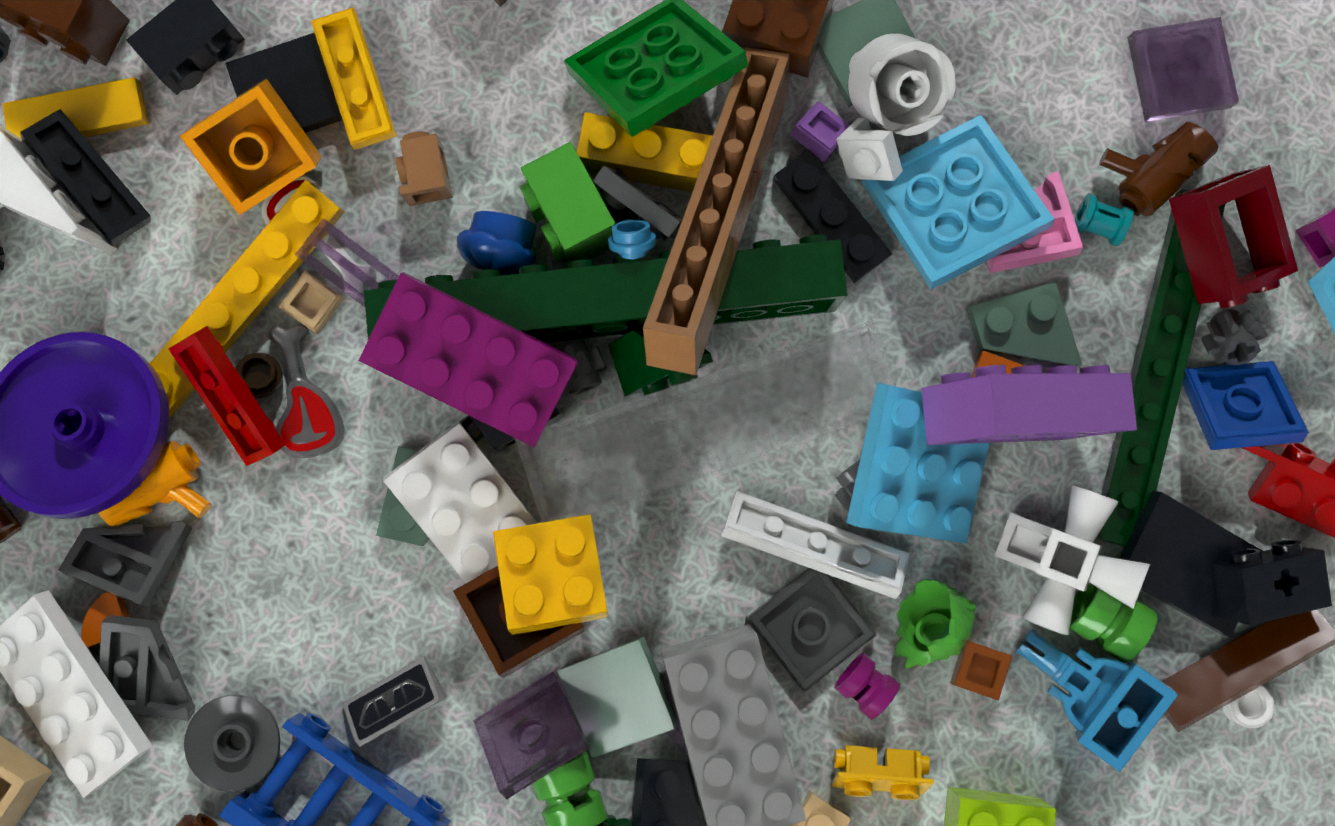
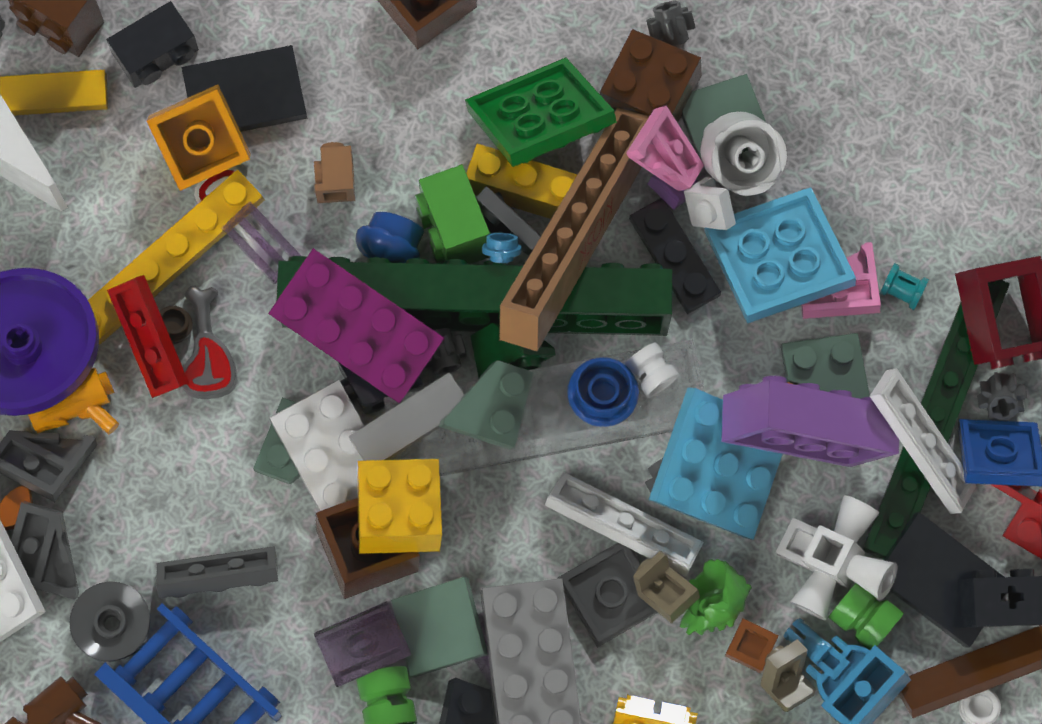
camera: 10 degrees right, 10 degrees down
black plate [20,109,151,246] -> none
tan tile [278,271,345,334] -> none
yellow tile [311,7,397,150] -> none
slope [342,656,447,748] -> none
magenta wheel [834,653,901,720] -> none
reddish brown piece [1099,122,1219,216] -> none
clear purple plate [1127,17,1239,122] -> none
none -> dark grey plate [156,546,278,598]
none -> light grey tile [349,373,464,461]
none -> sand green wing [439,360,534,449]
none -> blue piece [567,358,639,427]
none -> white wheel [625,342,680,398]
none -> bright pink wing [626,106,704,191]
none -> dark tan bracket [633,551,700,624]
none -> dark tan bracket [760,639,816,712]
none -> white tile [870,368,977,514]

